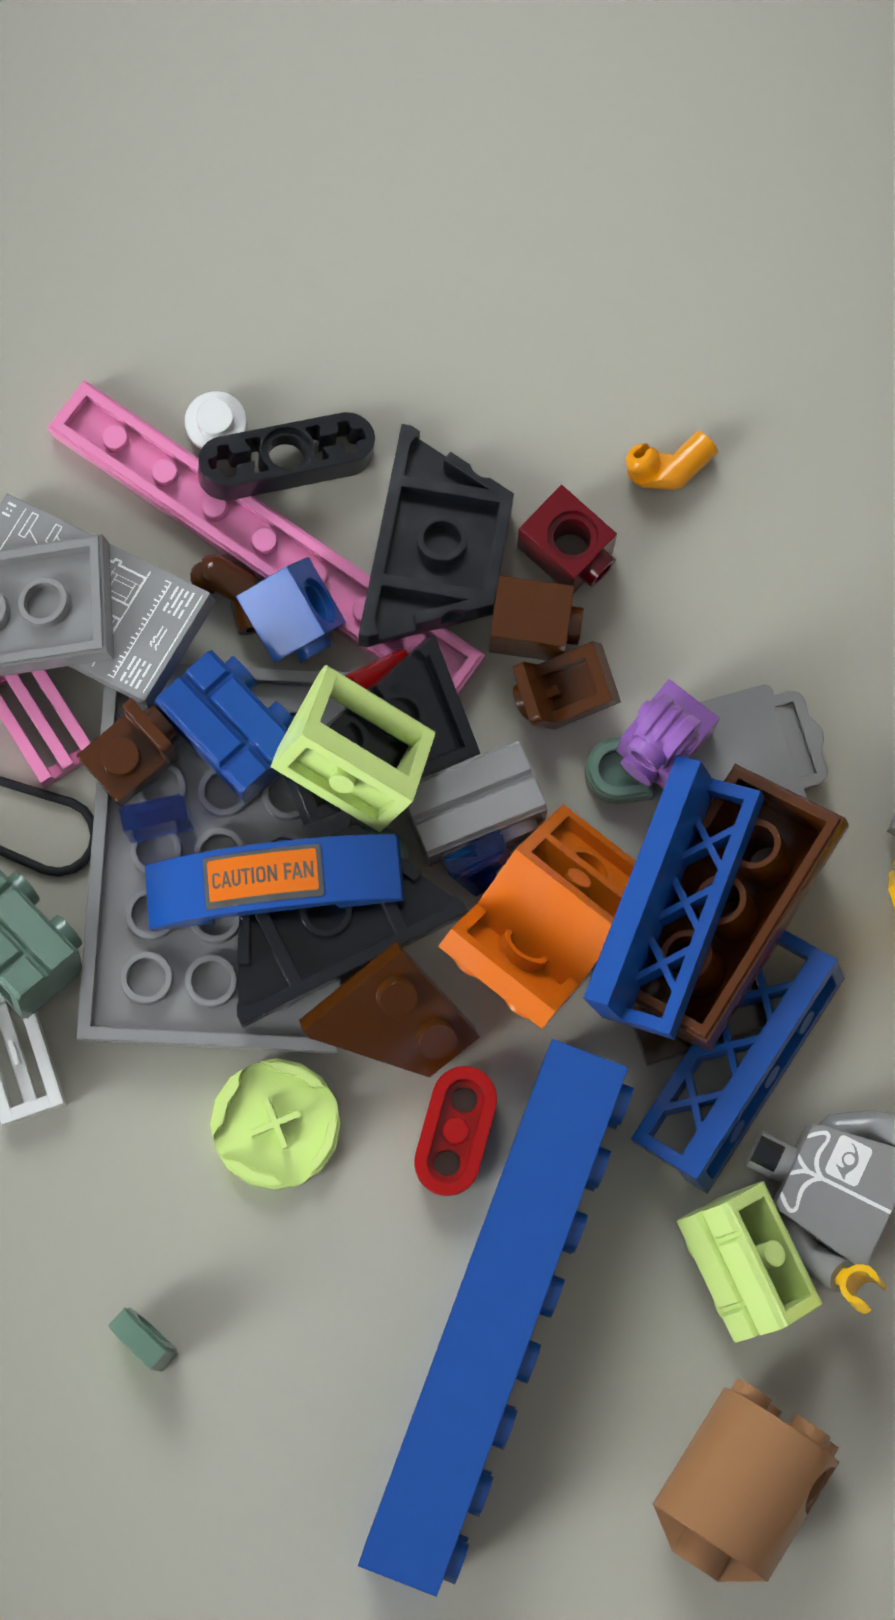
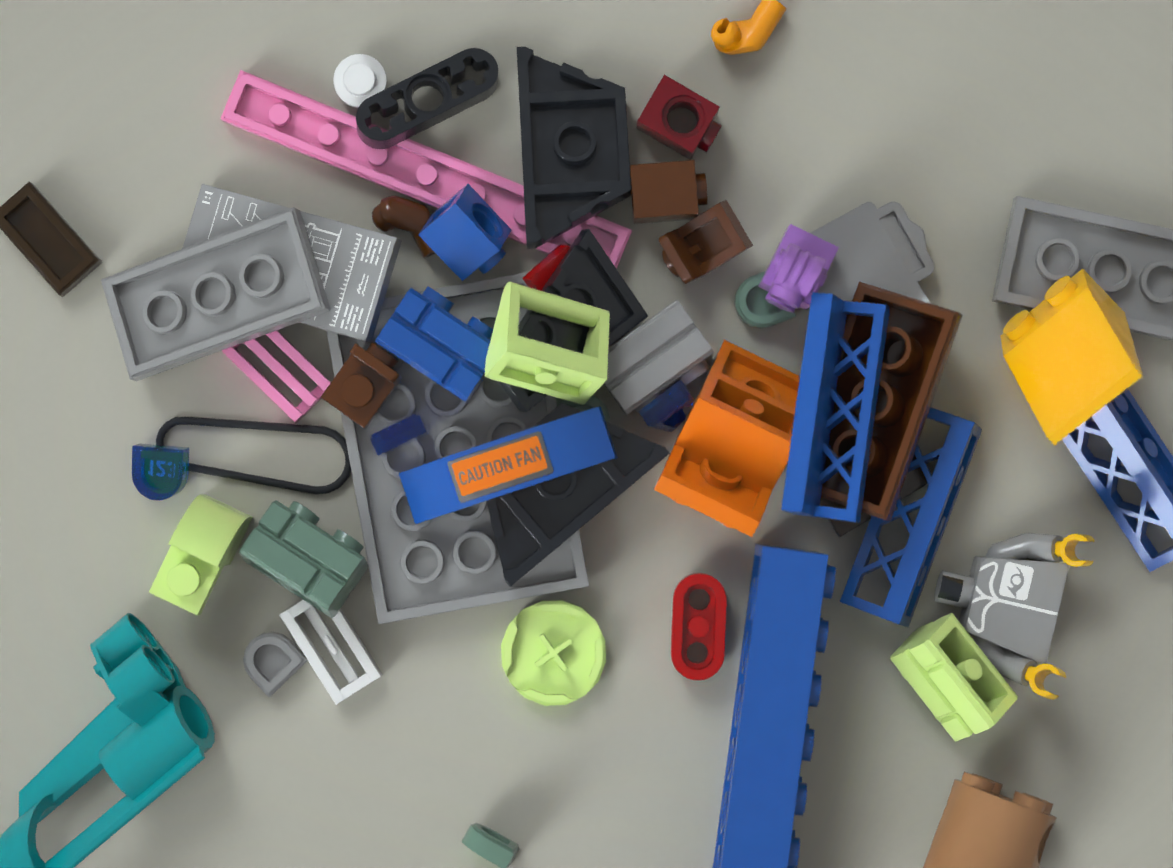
camera: 10 degrees left, 10 degrees up
reddish brown wing [299,941,480,1078] -> none

